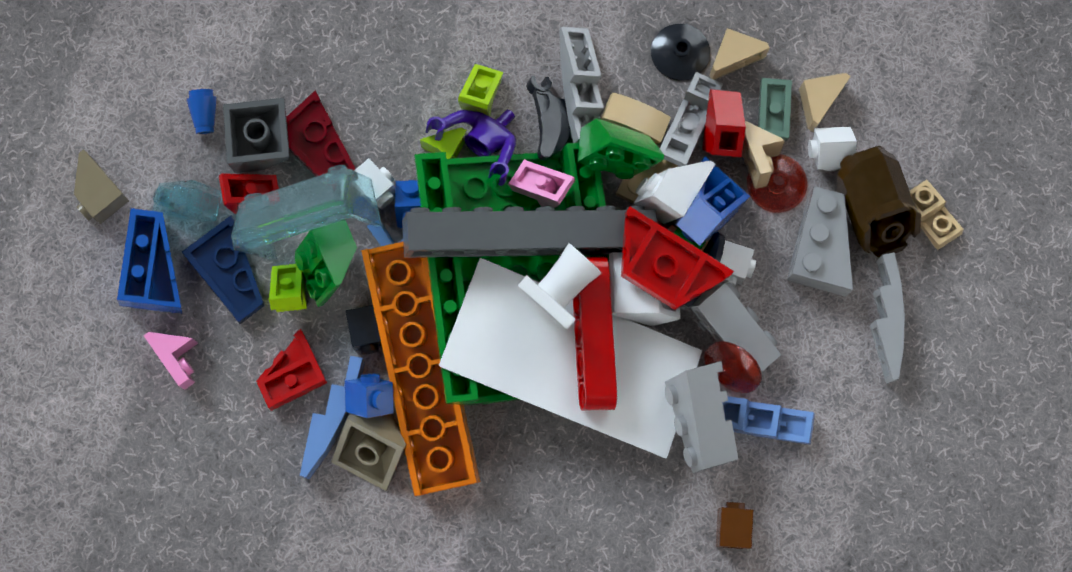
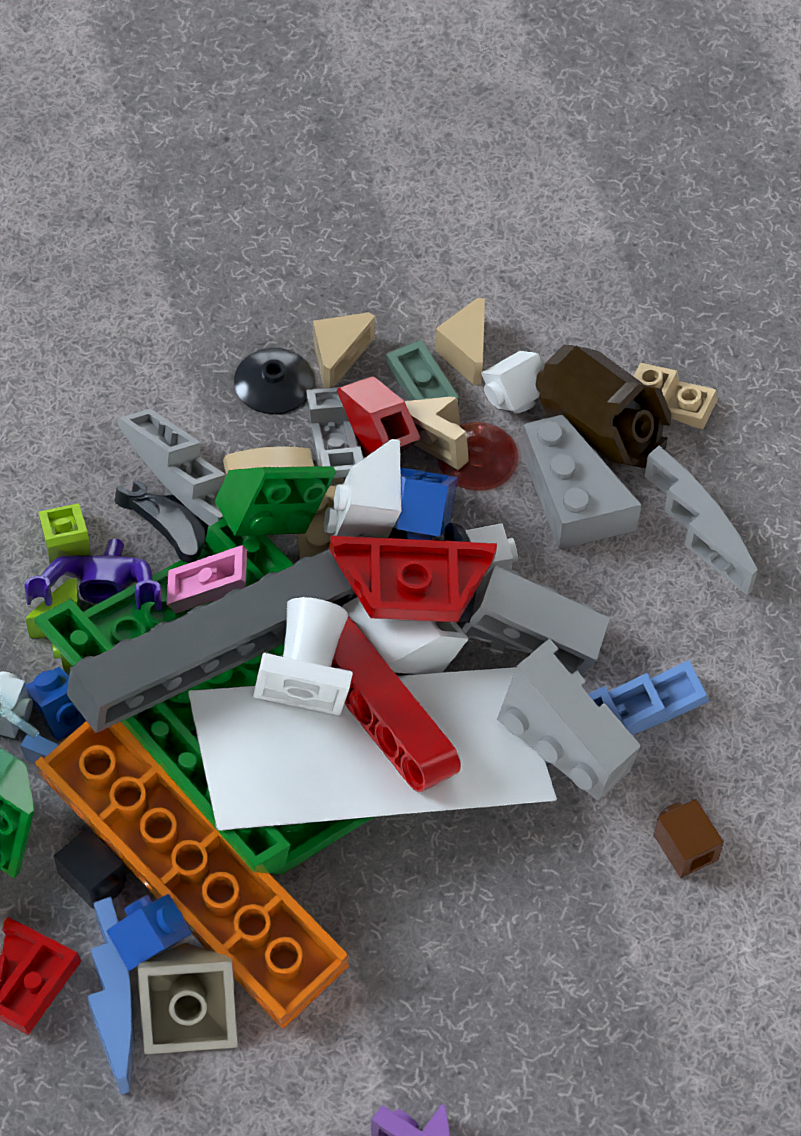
camera: 30 degrees left, 20 degrees down
clear red dish [704,341,762,393] -> none

